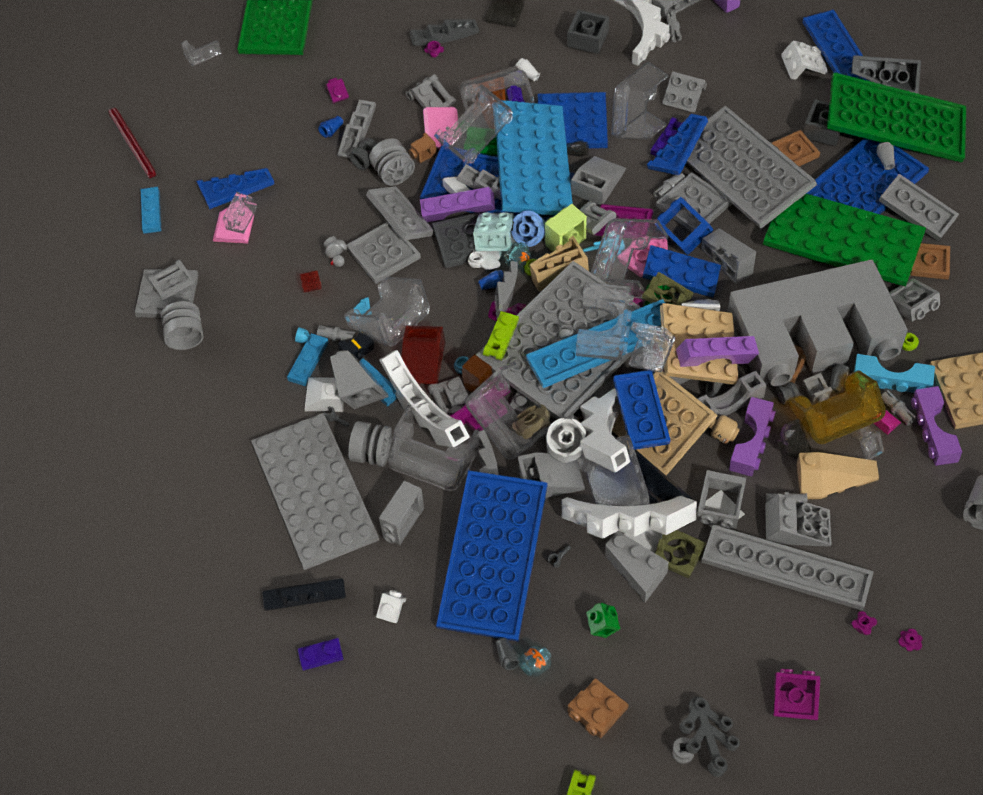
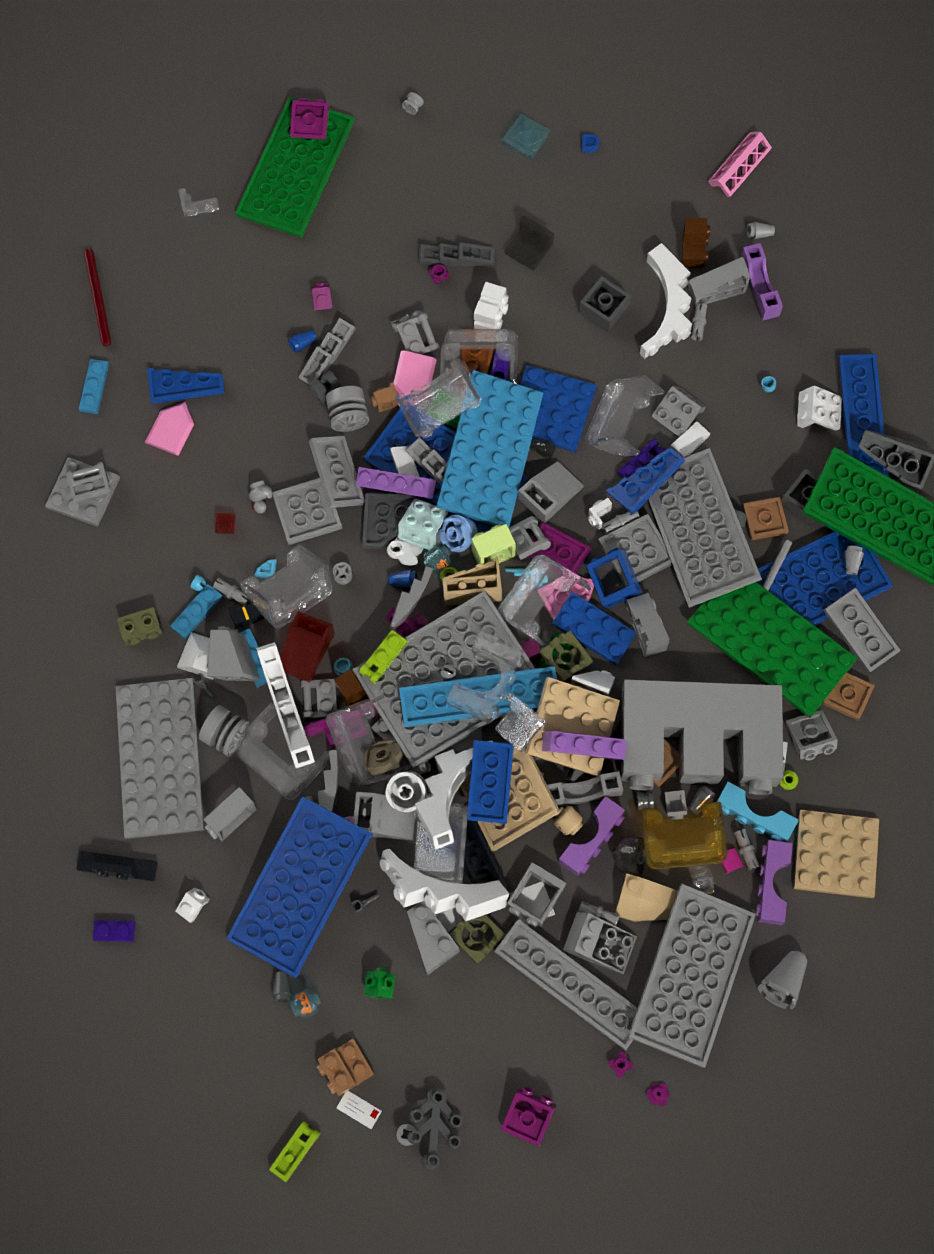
camera: 15 degrees right, 15 degrees up
light grey wheel [161,301,204,350] -> none
clear hinge [223,192,257,234] -> none
white cone [515,58,540,82] -> none
none -> olive brick [117,607,163,645]
none -> light grey wheel [333,562,352,585]
none -> white sticker [337,1091,382,1129]
none -> white brick [474,282,509,335]
none -> white bracket [588,498,612,530]
none -> light grey plate [627,884,756,1068]
none -> white tile [670,422,710,458]
none -> medium azure hinge [761,376,776,393]
none -> light grey bar [762,540,792,591]

